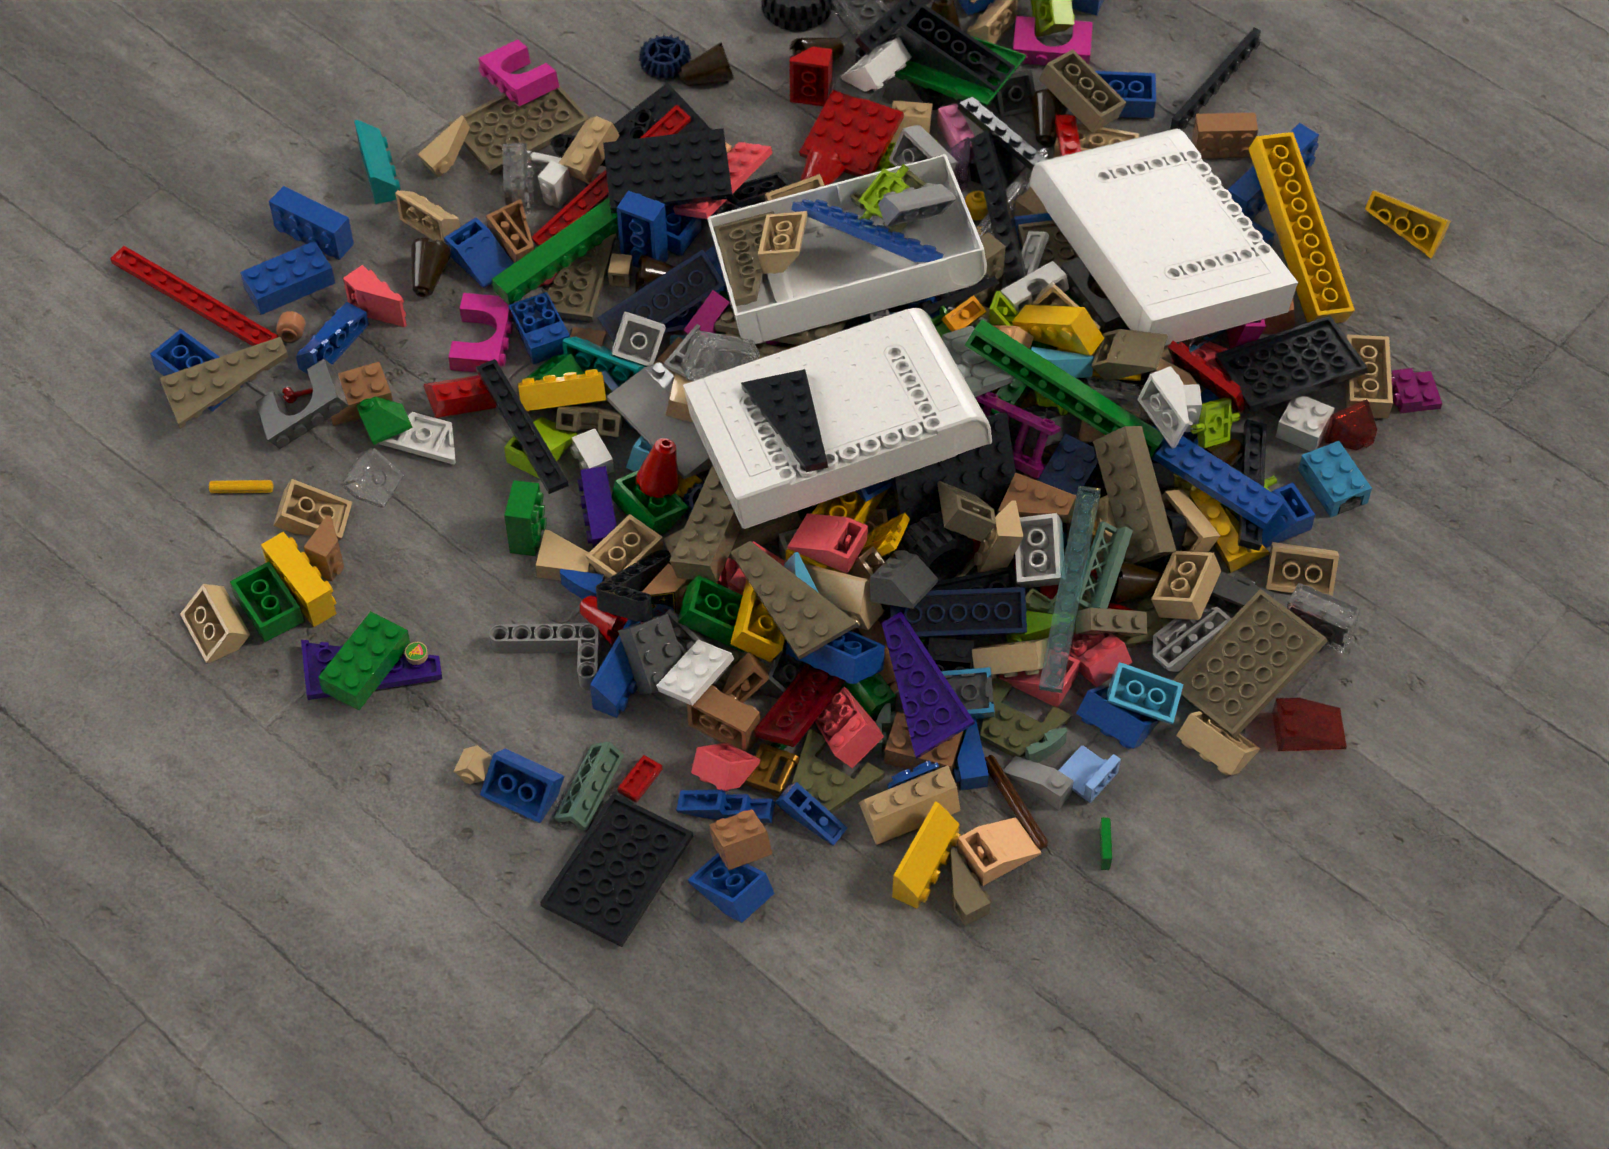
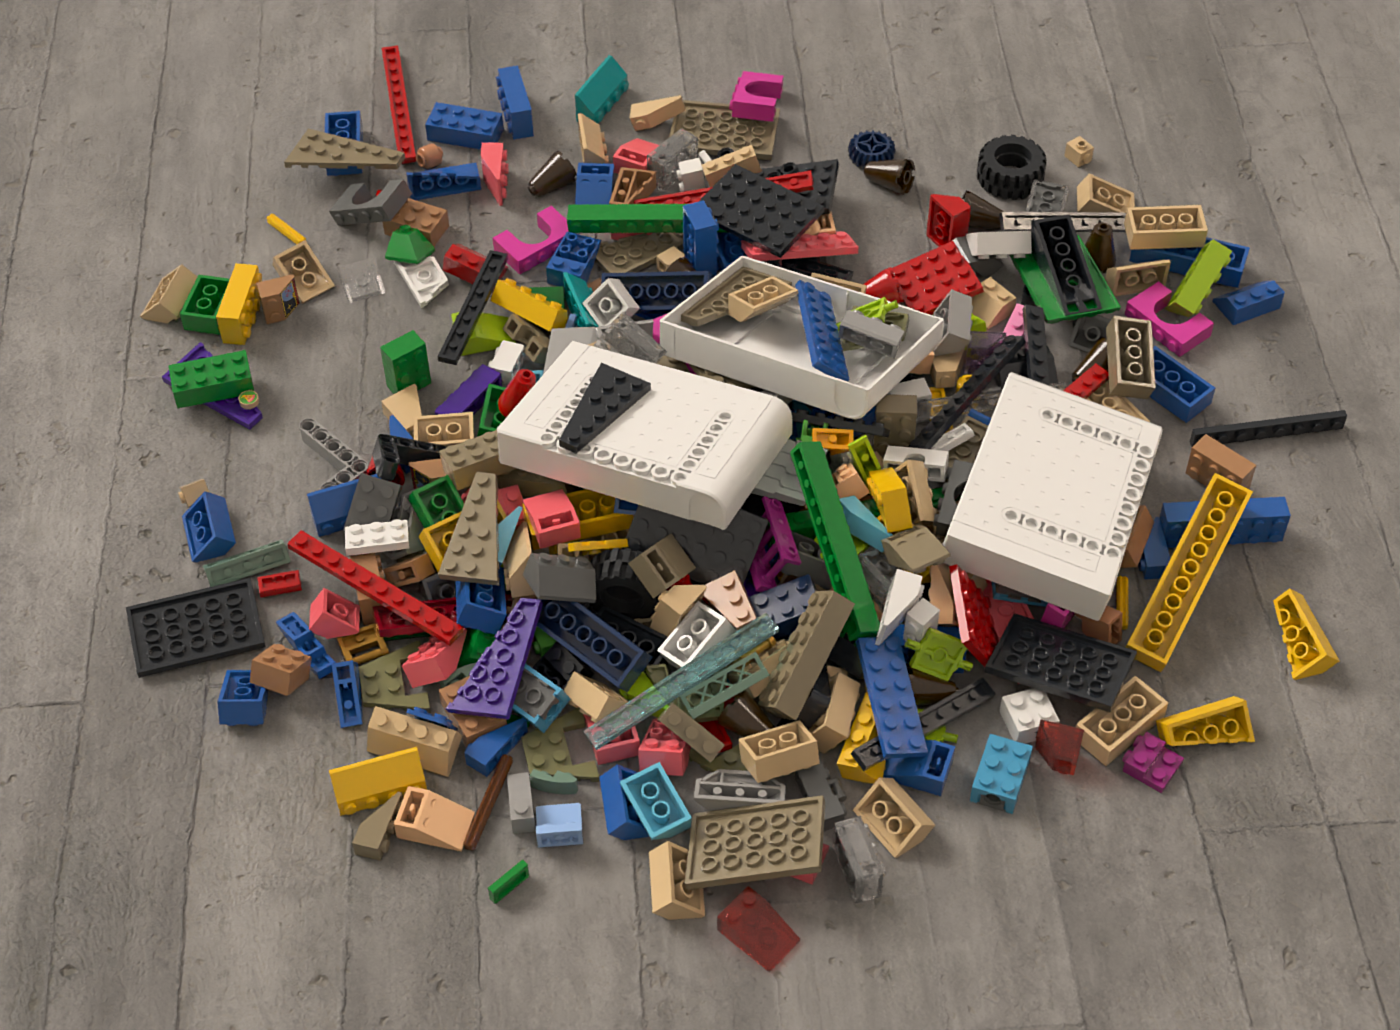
camera: 45 degrees right, 5 degrees down
none -> red plate [287,530,464,646]
none -> coral slope [613,138,664,174]
none -> yellow wedge [1156,696,1255,746]

